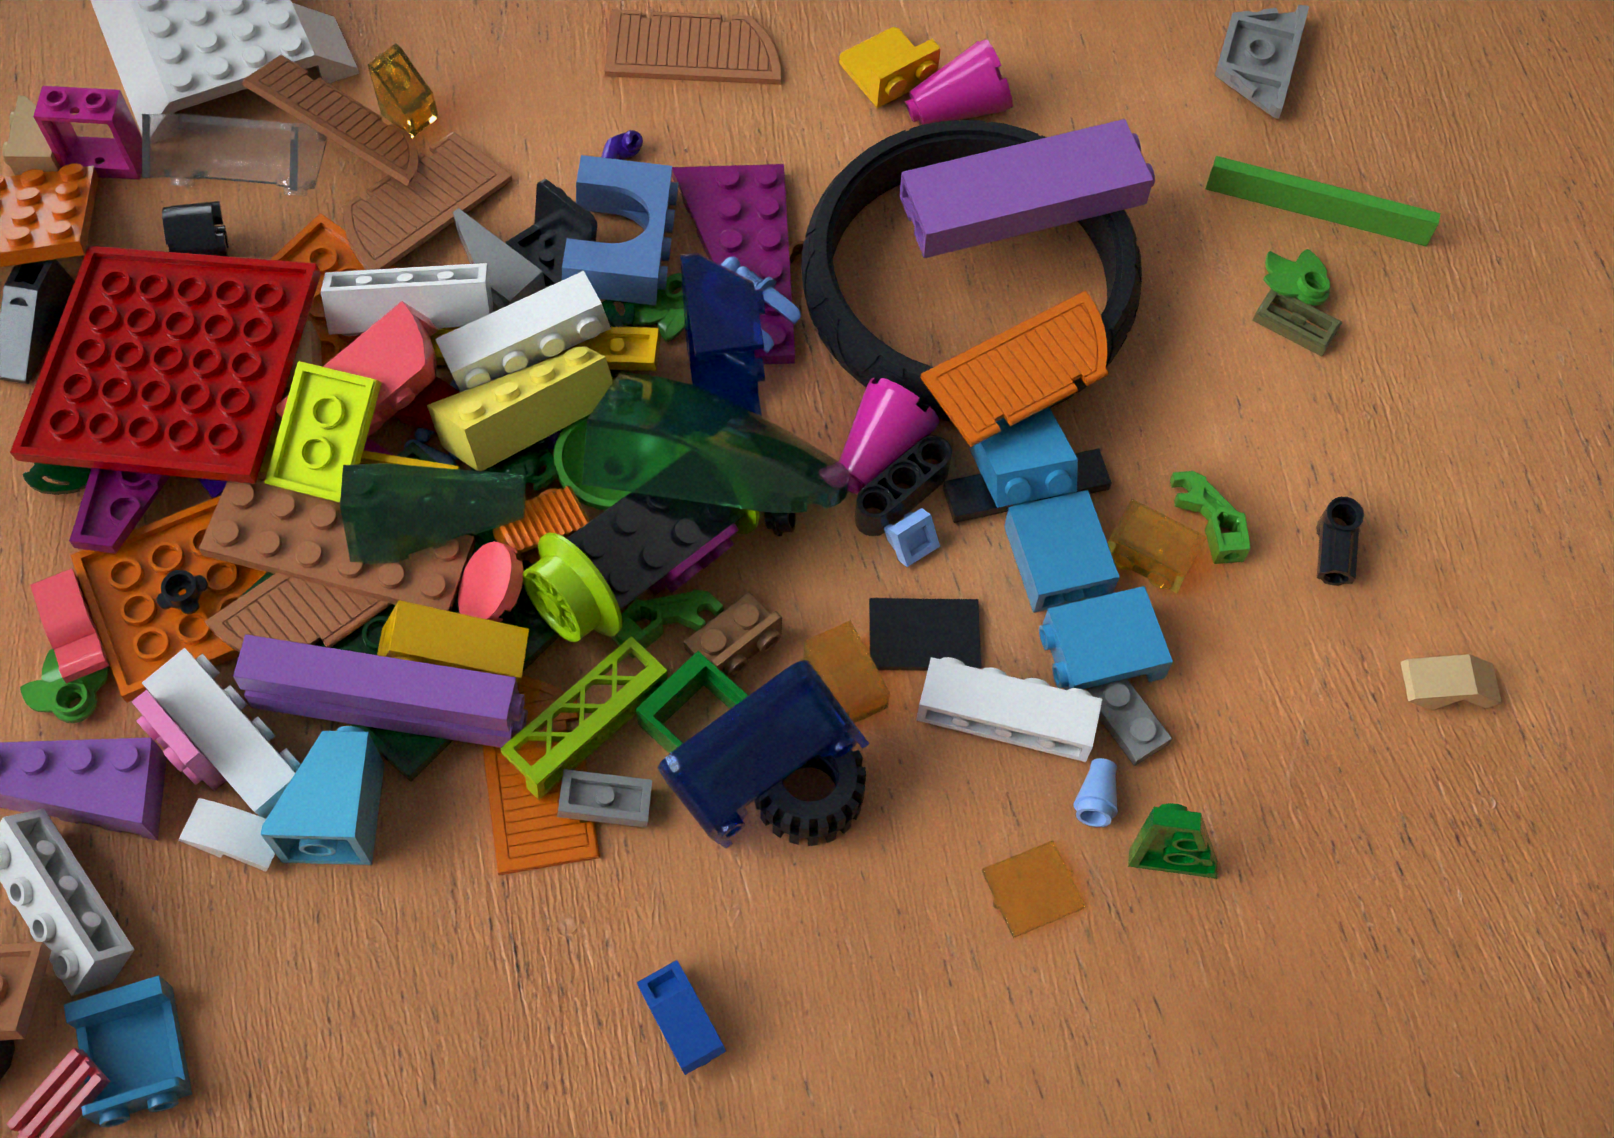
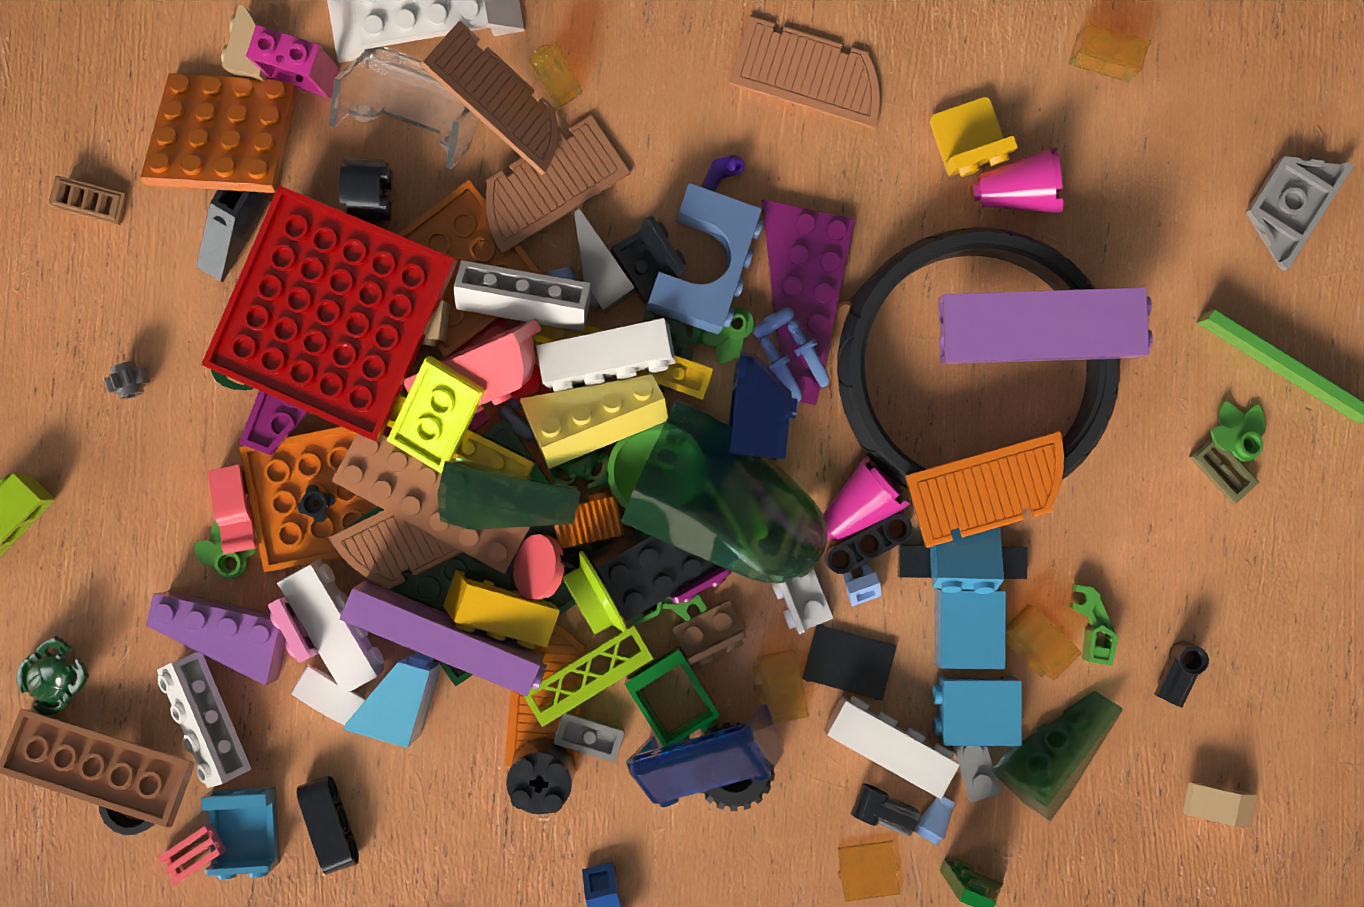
camera: 20 degrees right, 25 degrees up
none -> black beam [296,776,359,875]
none -> black brick [506,738,575,814]
none -> white bracket [771,558,833,634]
none -> black piece [850,783,920,837]
none -> clear green wedge [992,691,1123,821]

